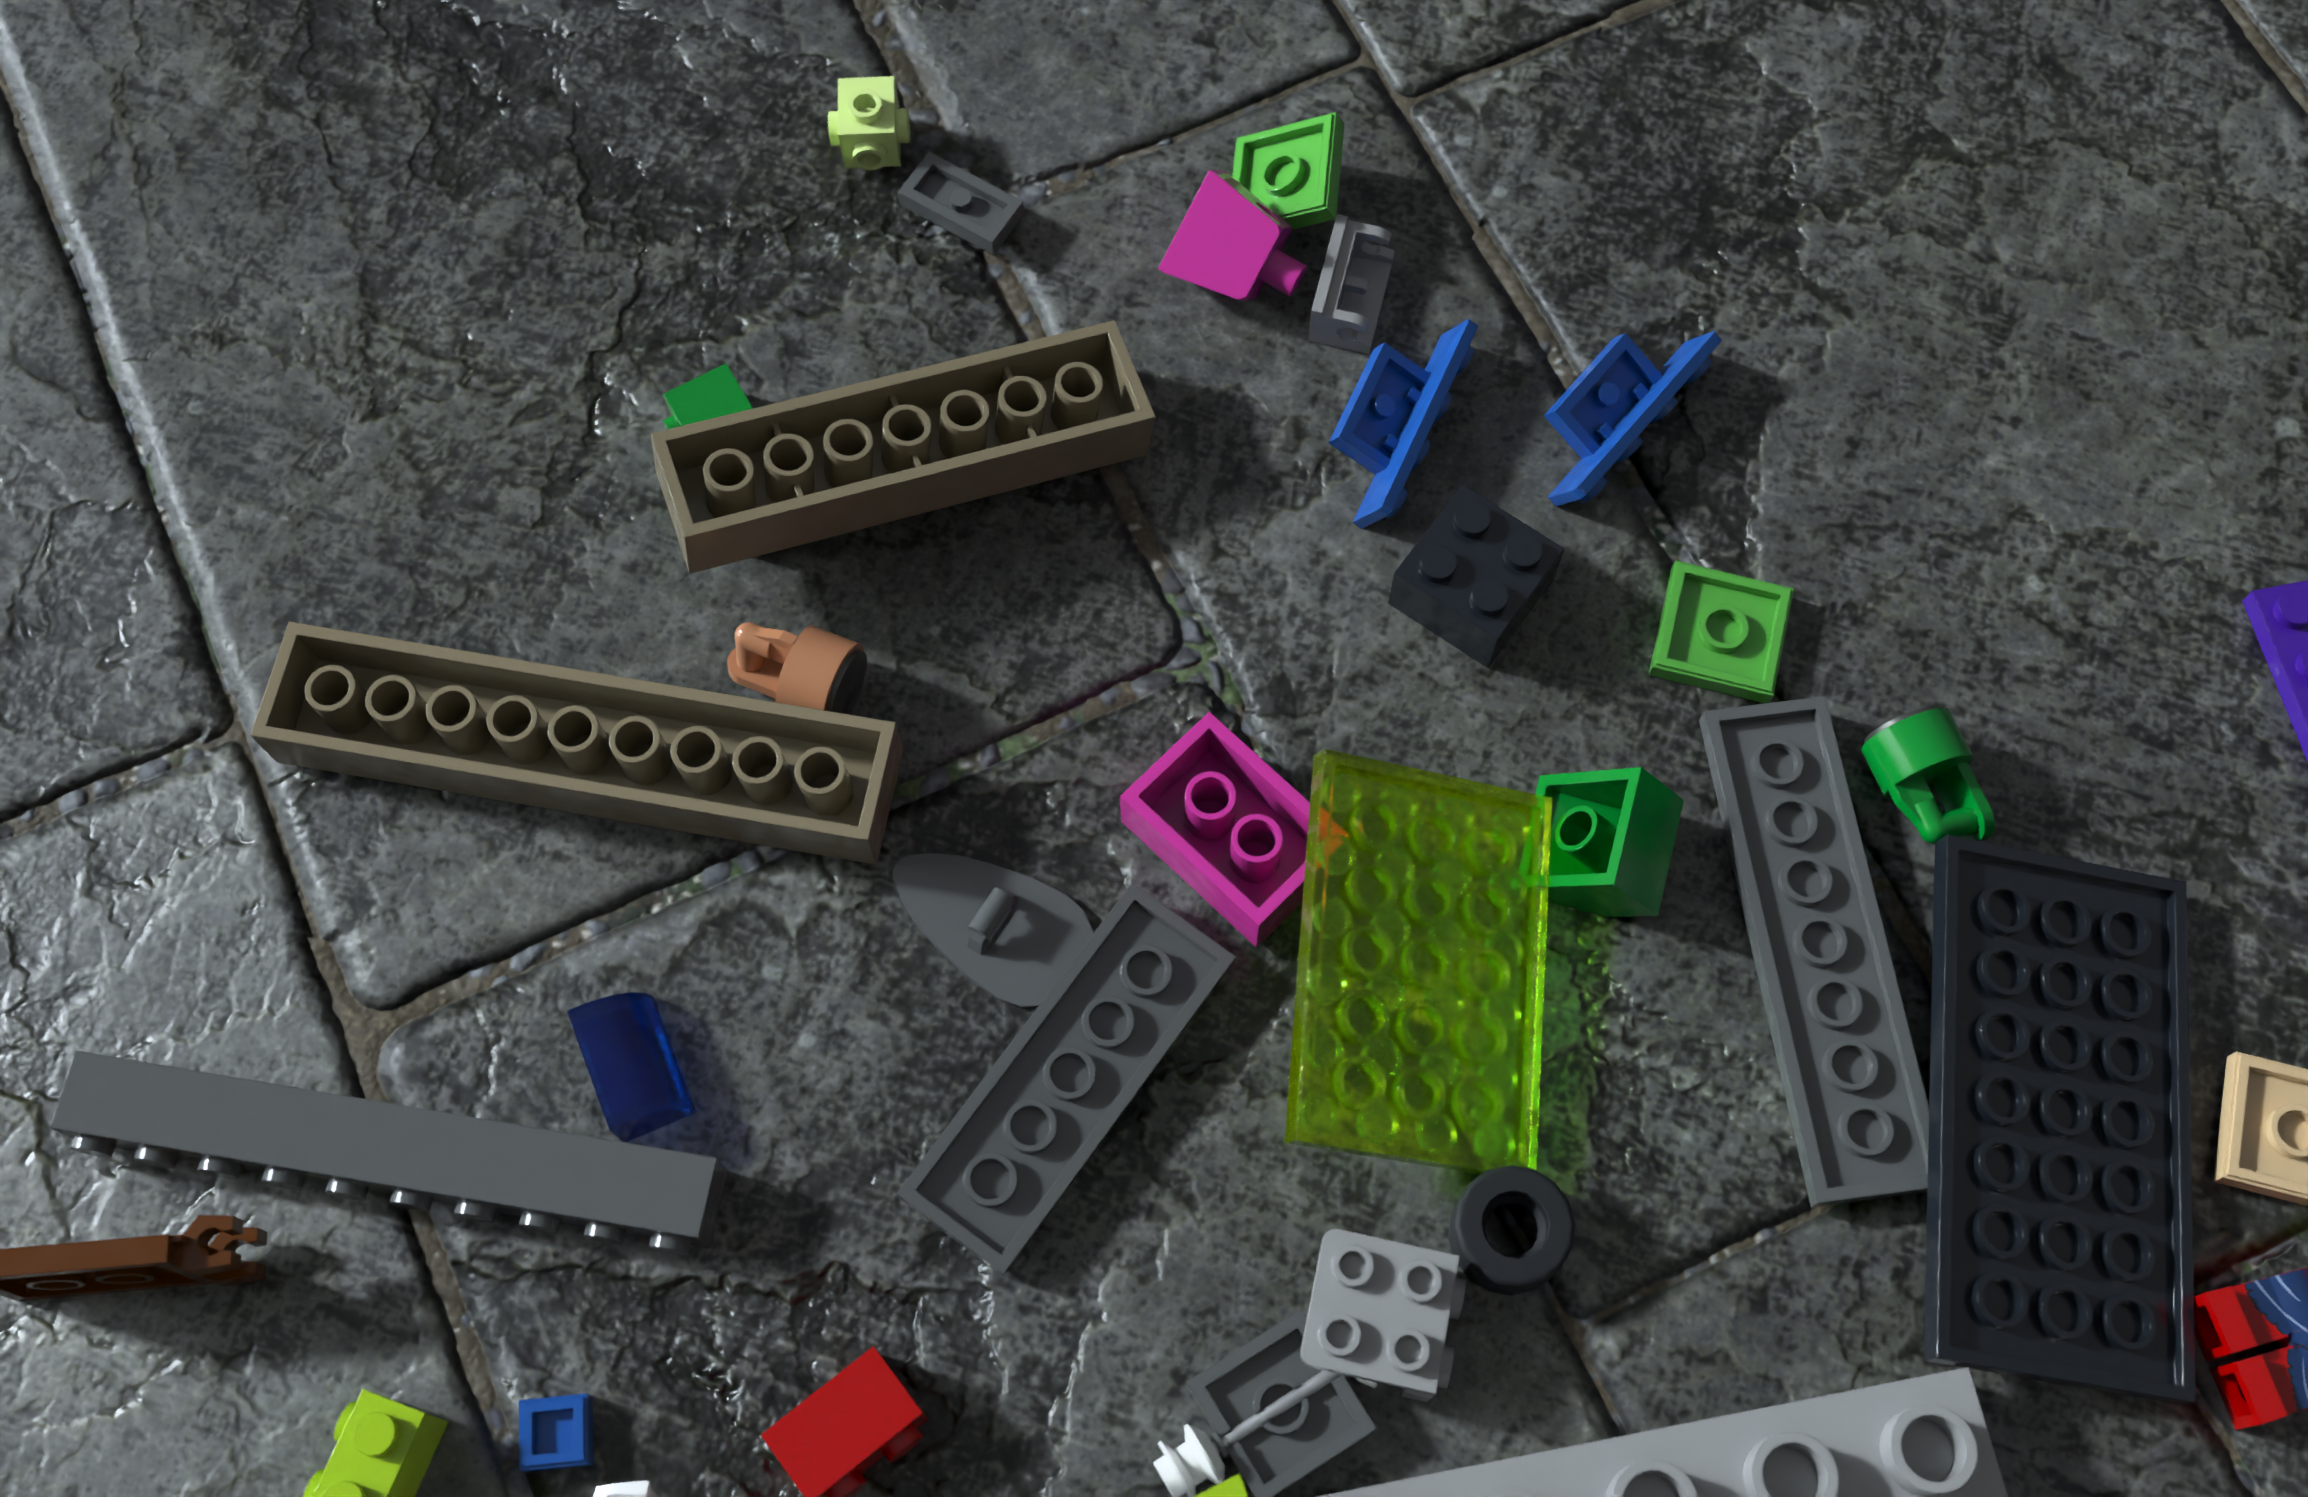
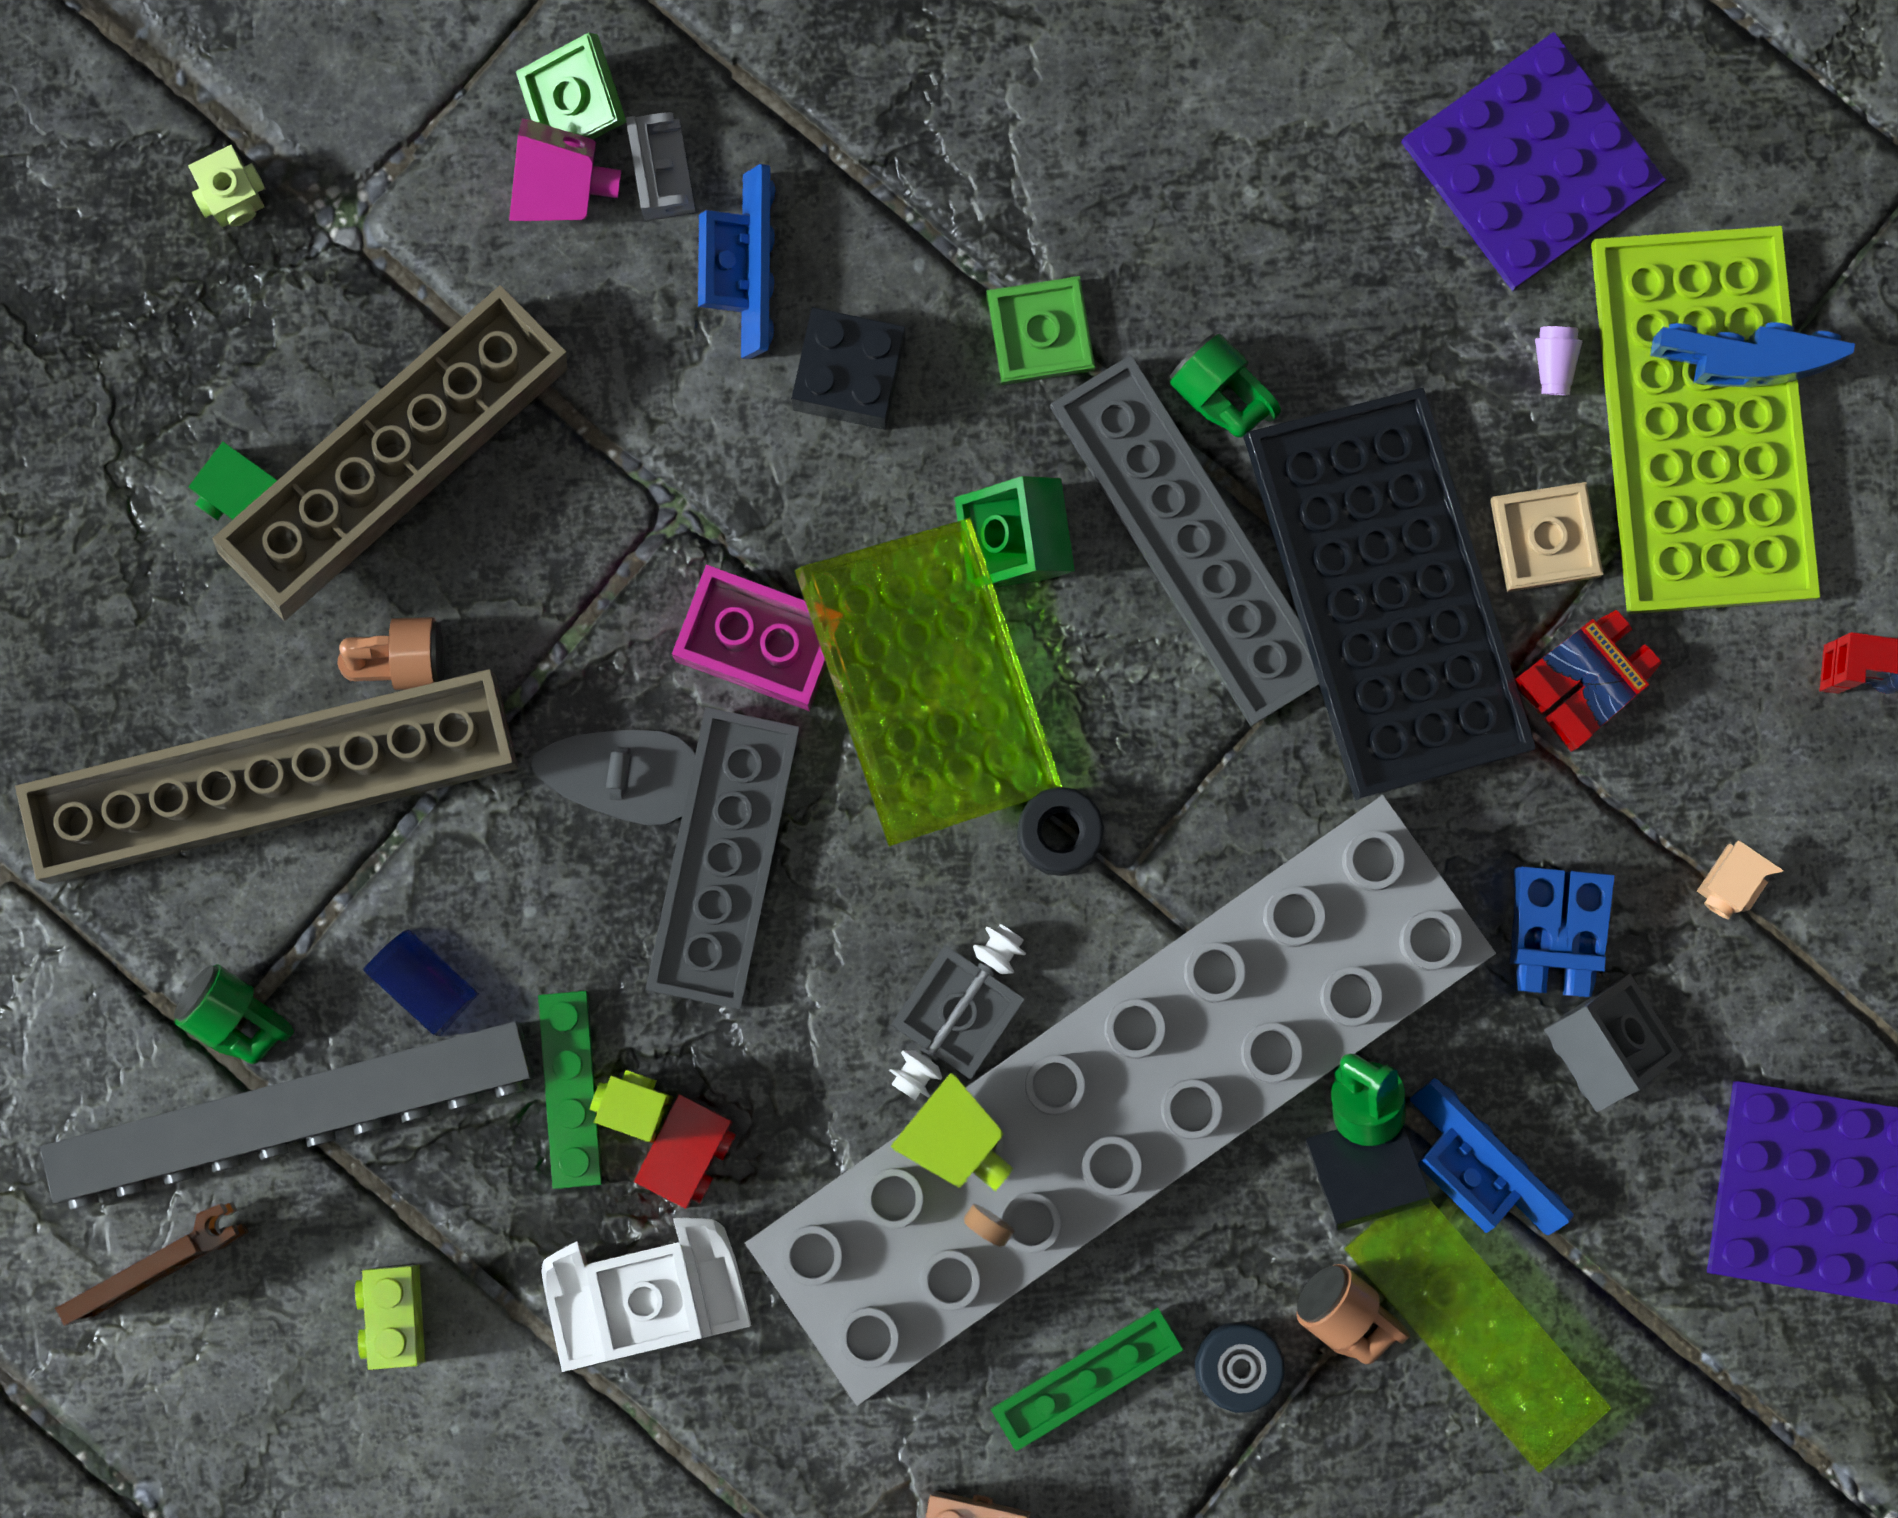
camera: 30 degrees left, 15 degrees up
blue tile [519,1393,594,1473] -> none
dark grey plate [898,152,1024,255] -> none
light grey bracket [1300,1229,1466,1403] -> none
blue bracket [1544,331,1722,506] -> none
none -> green piece [174,964,294,1064]
none -> green plate [538,991,603,1189]
none -> lime brick [590,1070,673,1142]

